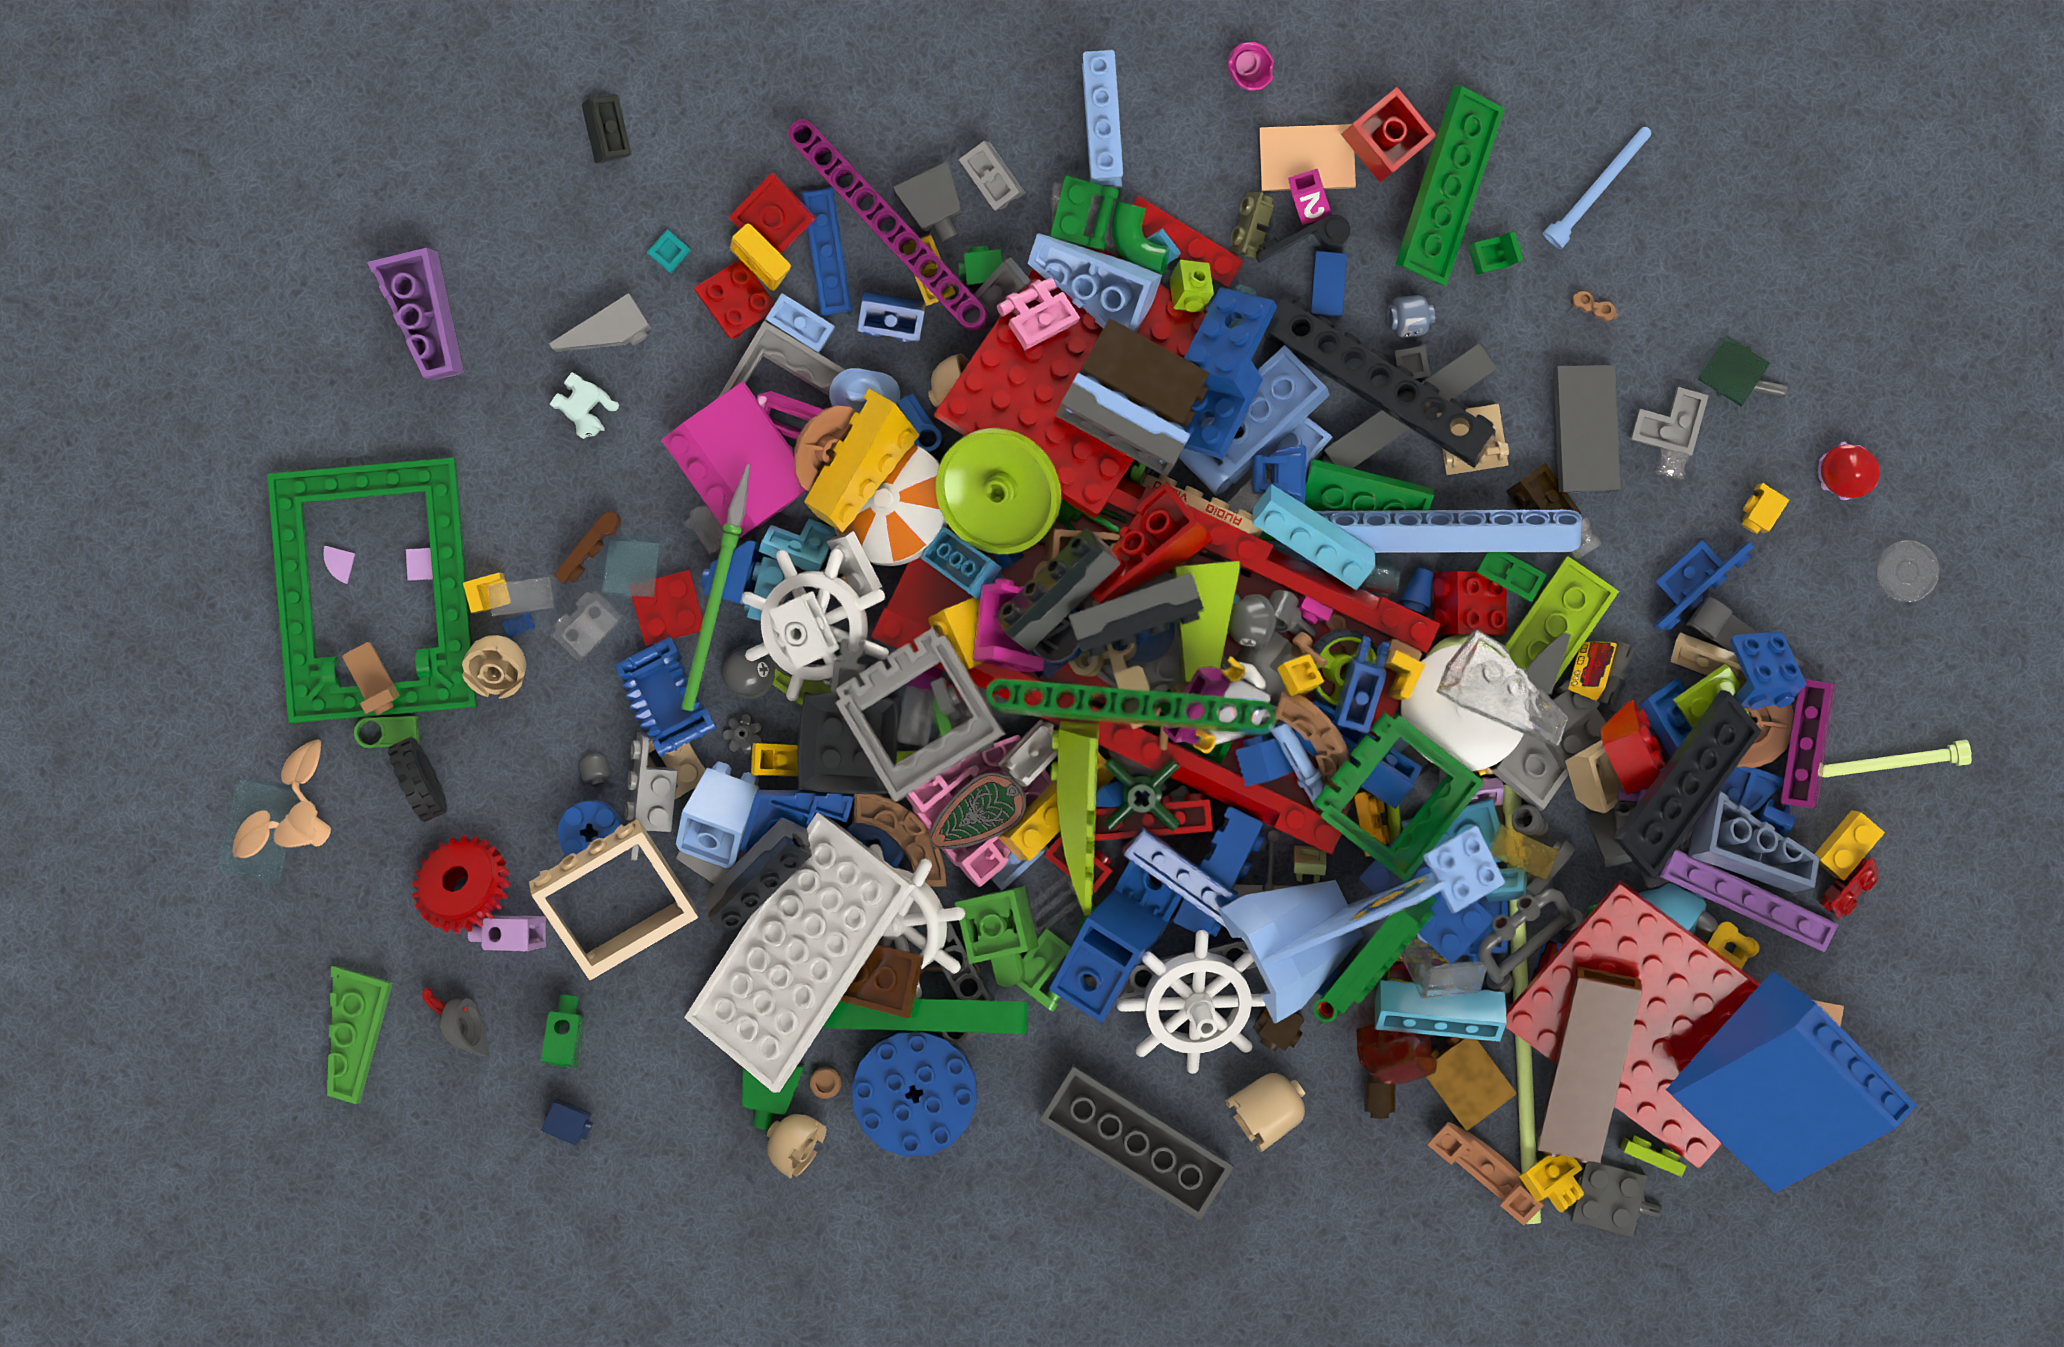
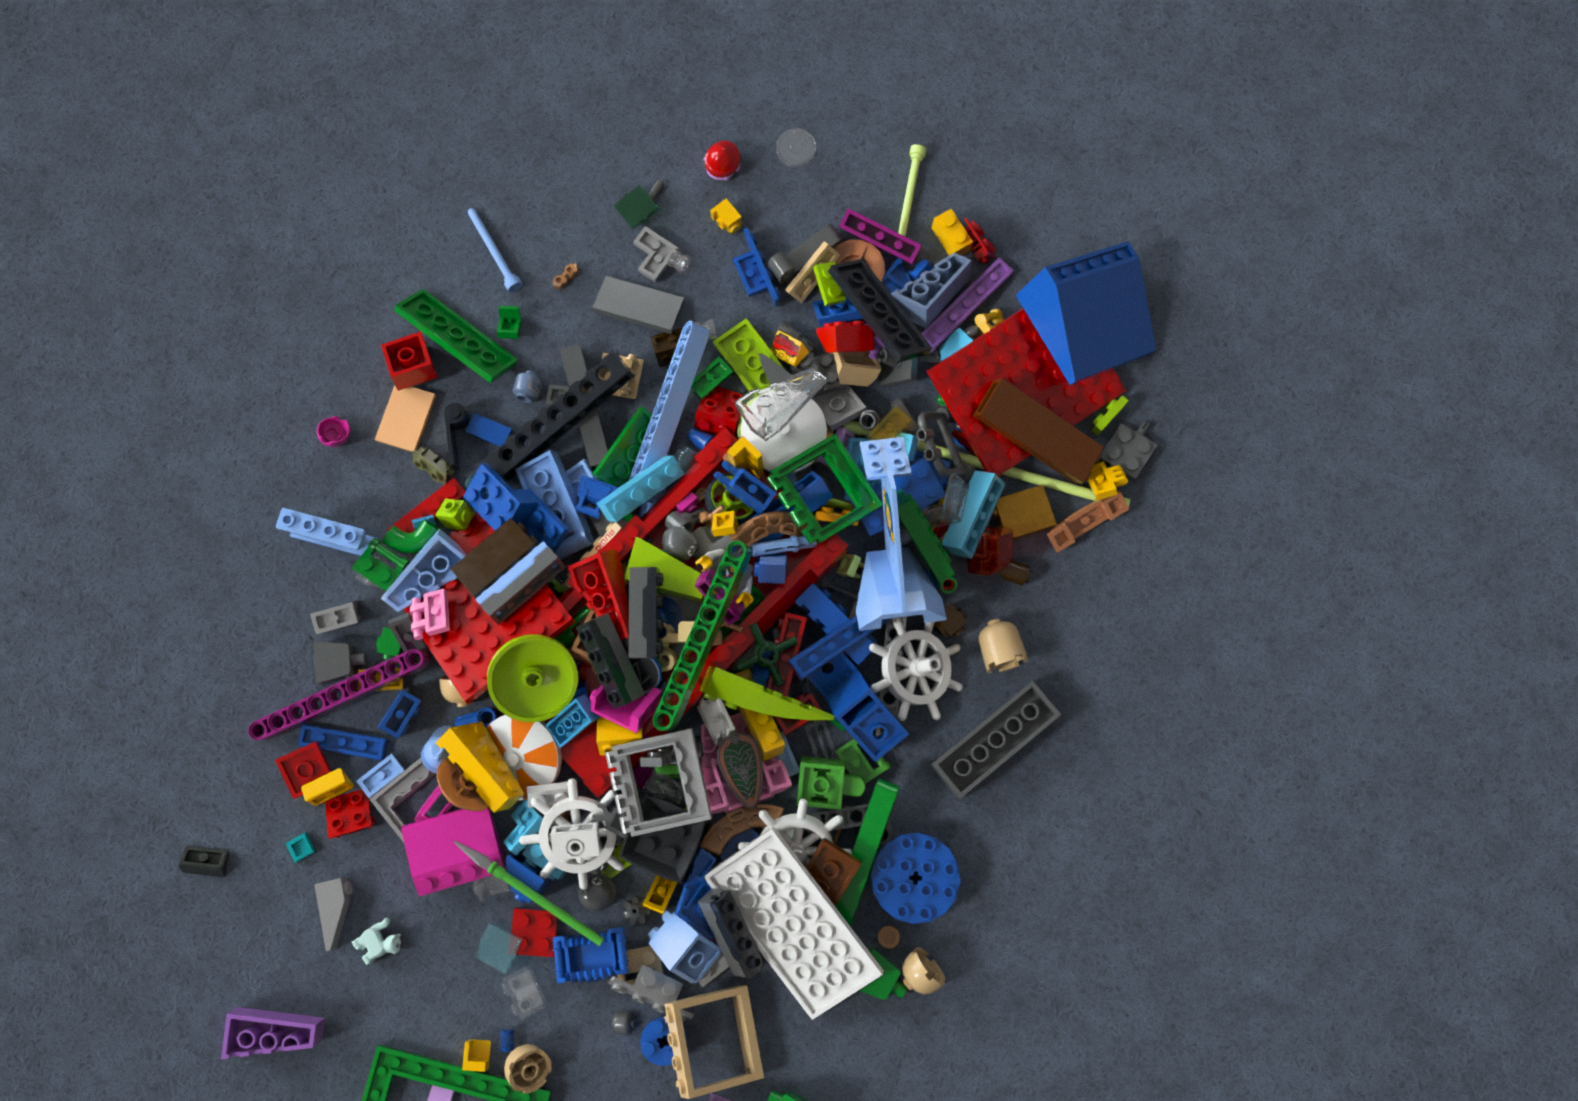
camera: 60 degrees left, 10 degrees down
clear tile [488,577,555,616] -> none
reddish brown hinge [554,511,621,585] -> none
dark pink brick [1288,168,1332,225] -> none
blue bracket [1730,632,1806,710] -> none

